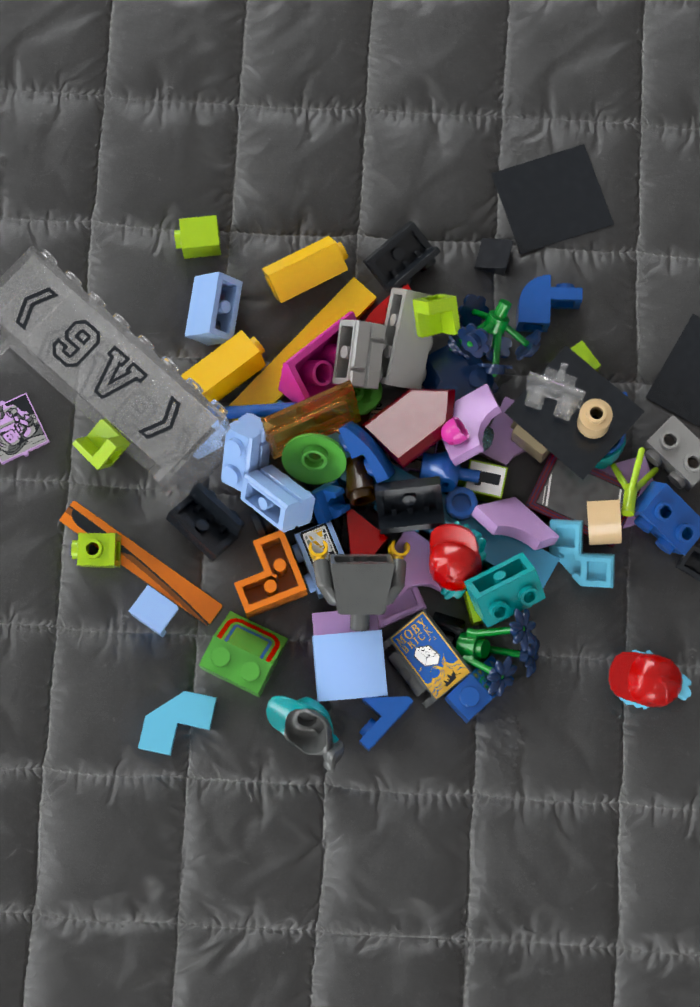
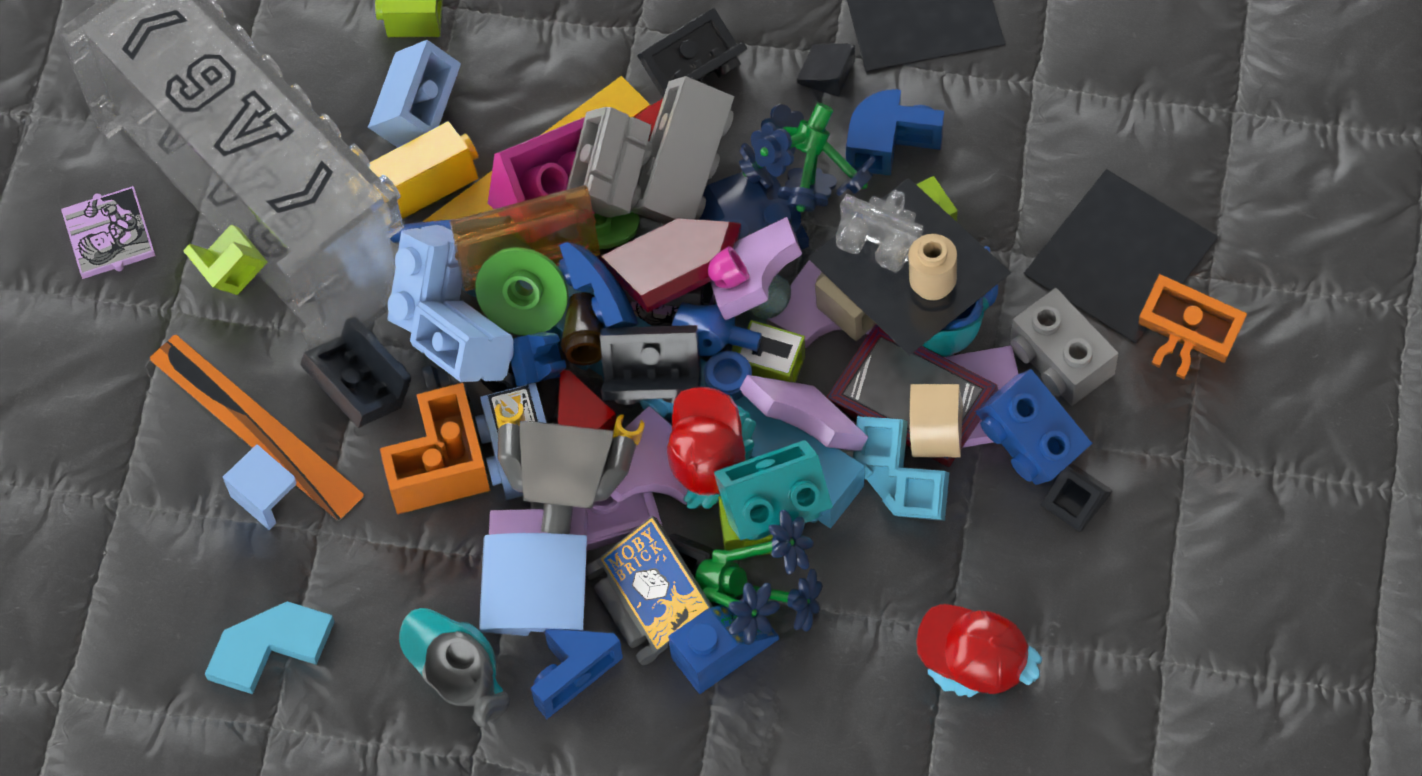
camera: 10 degrees right, 15 degrees down
lime brick [71,533,121,568] -> none
bright green slope [199,611,289,698] -> none
yellow brick [262,236,348,303] -> none
lime panel [413,293,460,338] -> none
lime plant [610,447,659,517] -> none

